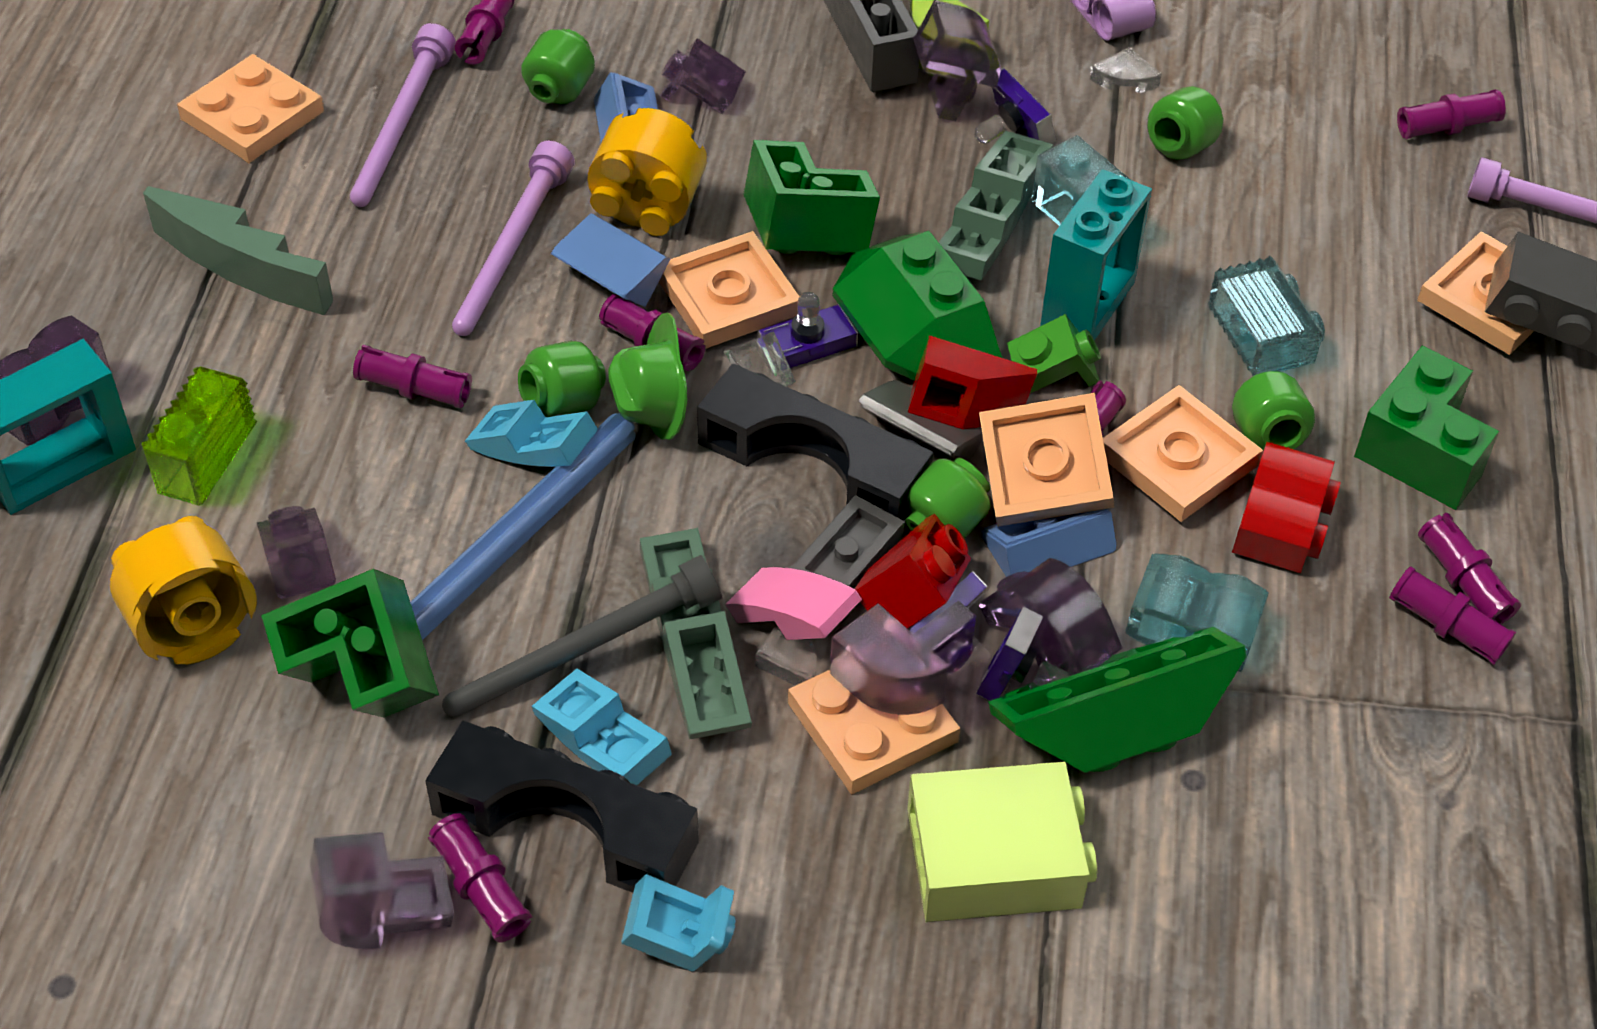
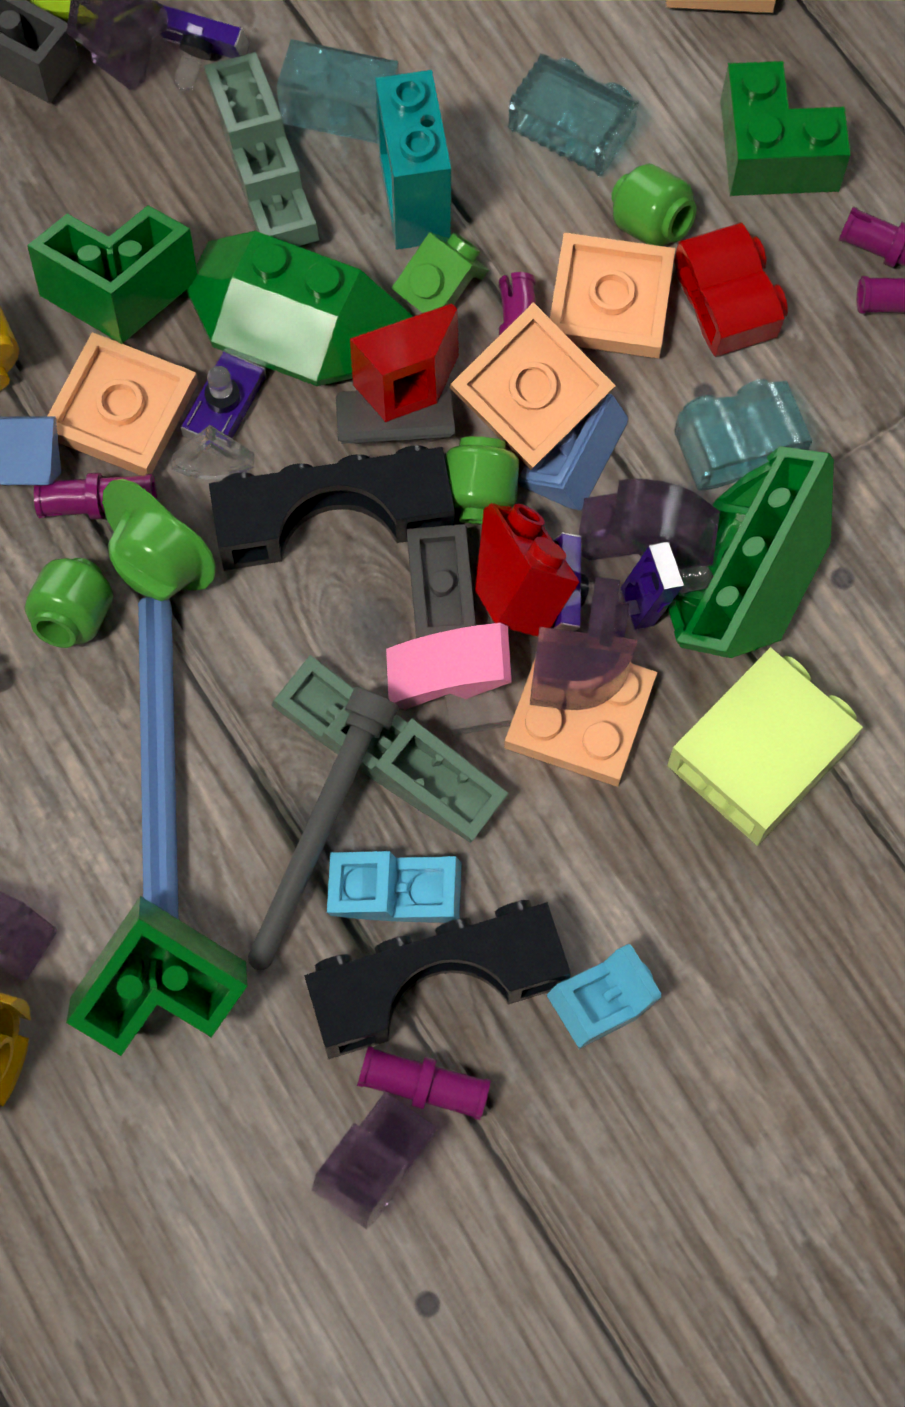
camera: 40 degrees left, 20 degrees up
medium azure slope [465,400,598,467] -> none

